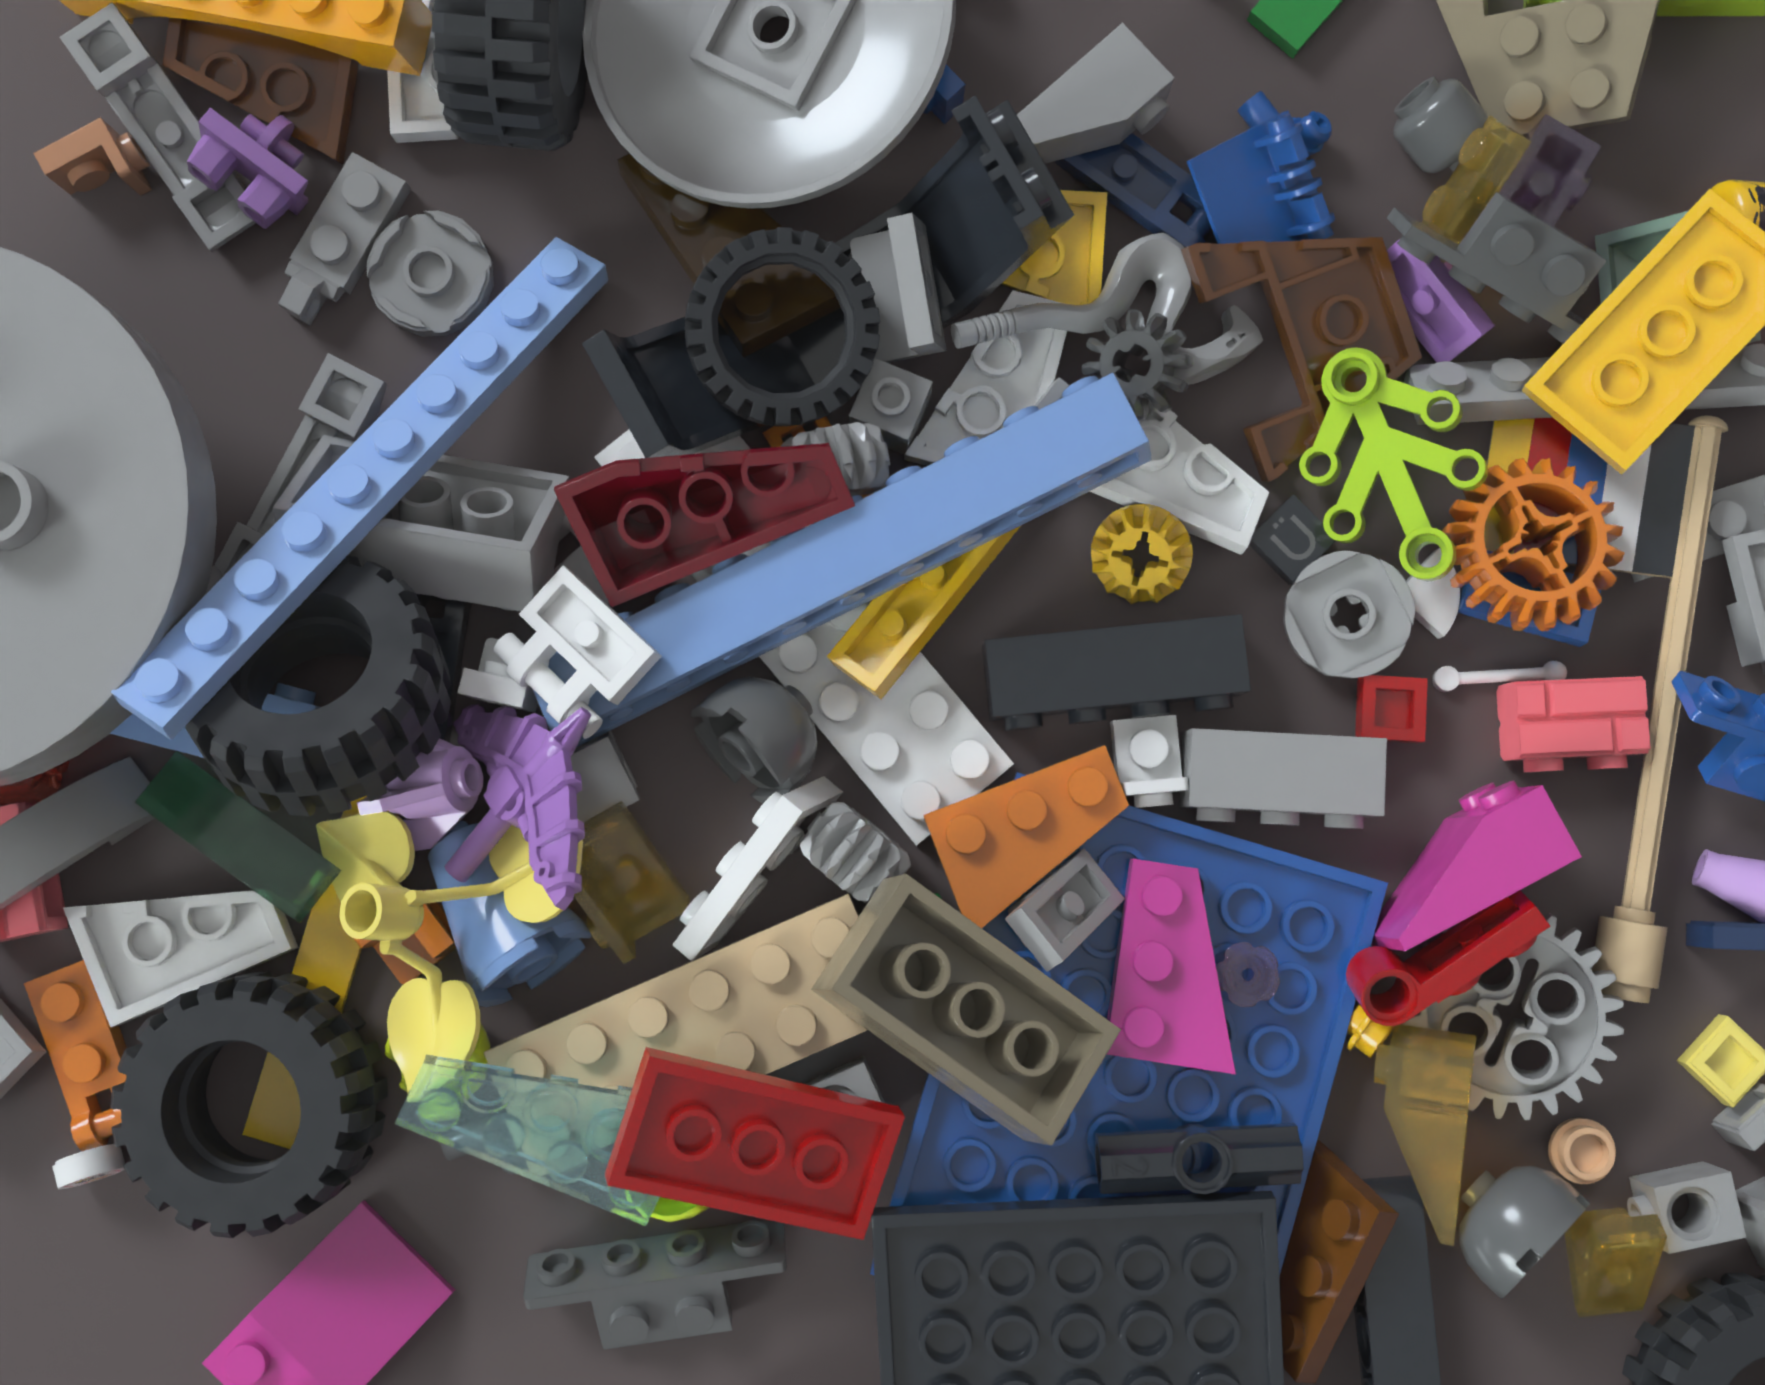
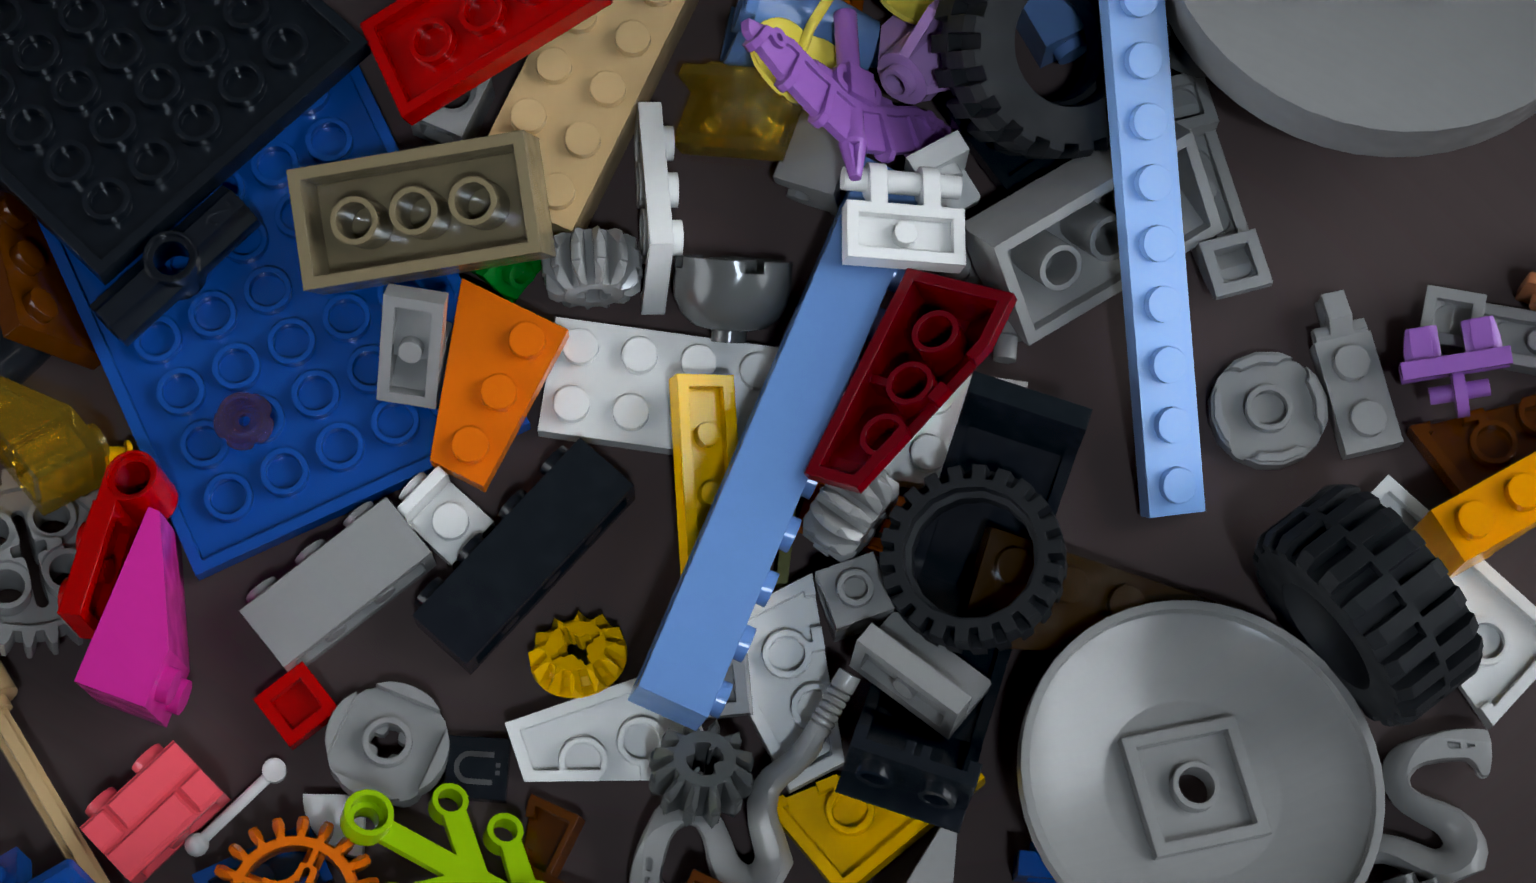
camera: 135 degrees right, 10 degrees down
dark pink wing [1106,859,1236,1075] -> none

